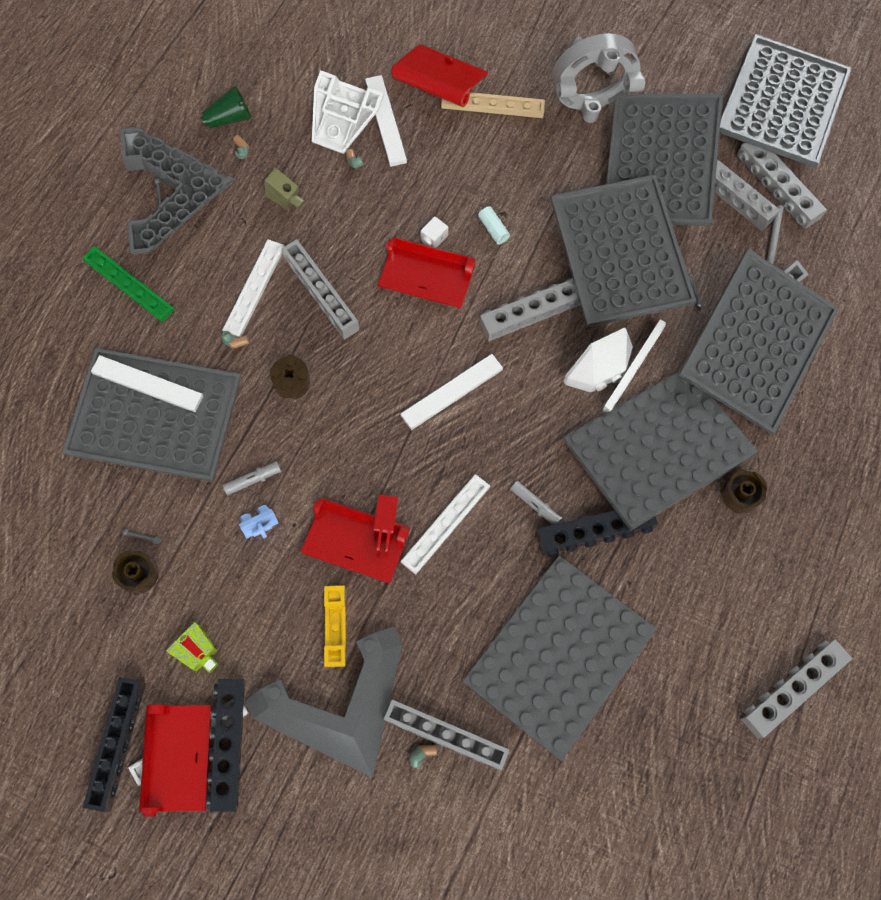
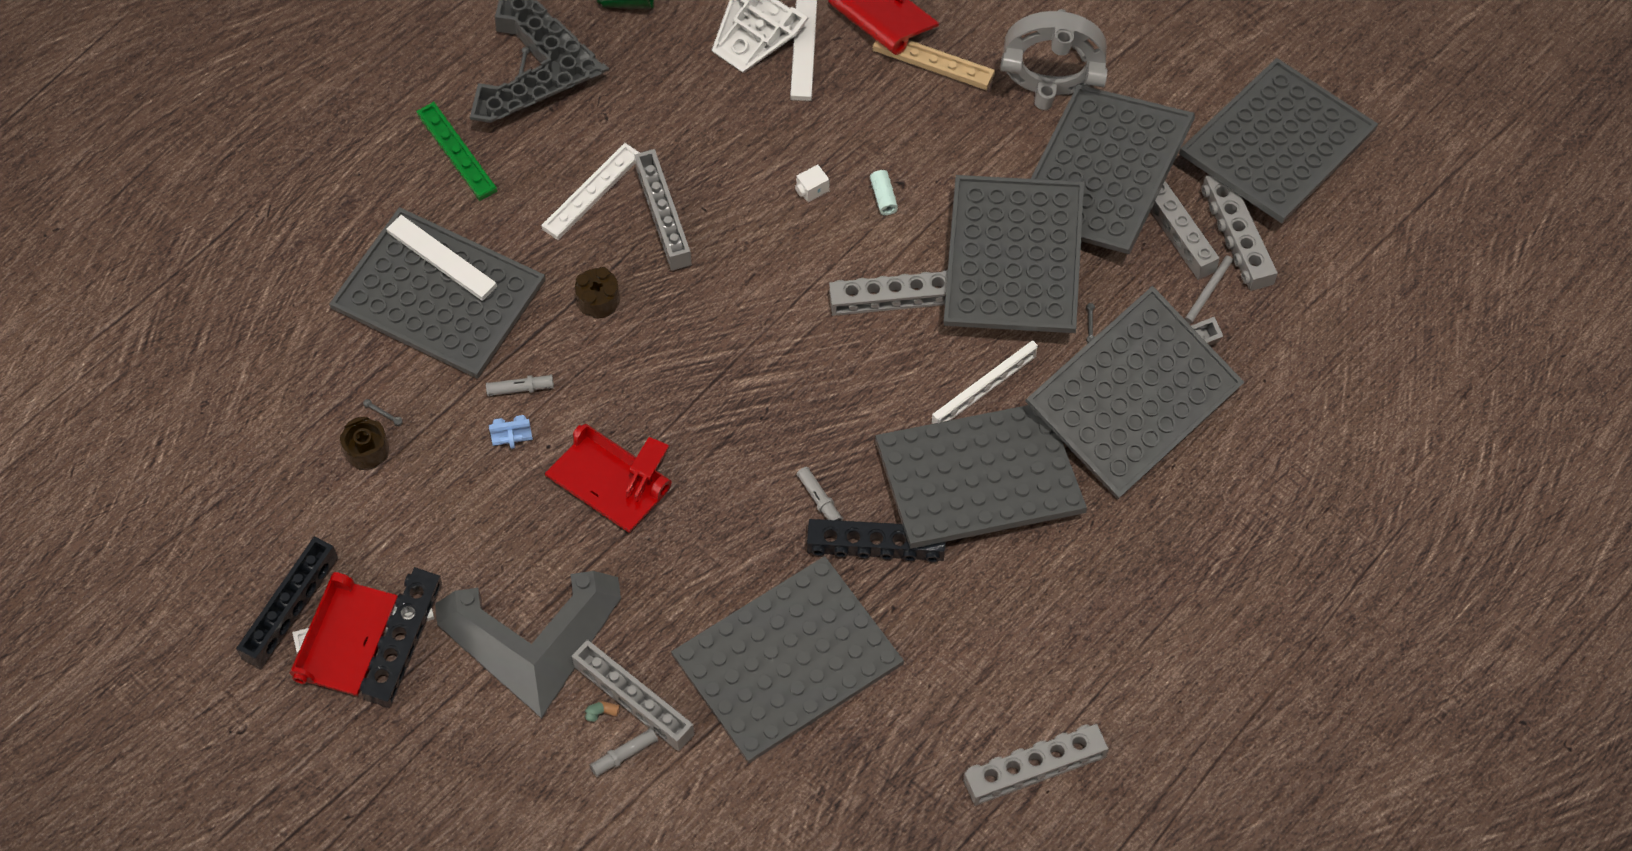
camera: 20 degrees right, 10 degrees down
lime torso [166,622,218,673] -> none
arm [221,331,249,349] -> none
arm [233,135,249,159] -> none
olive torso [265,168,305,210] -> none
yellow slope [324,586,346,667] -> none
sand green arm [345,149,363,169] -> none
red door [378,237,476,308] -> none
white tile [401,354,503,431] -> none
white tile [401,474,490,575] -> none
white wedge [564,328,633,392] -> none
dark brown brick [721,470,767,514] -> none
none -> light grey pin [589,728,658,777]

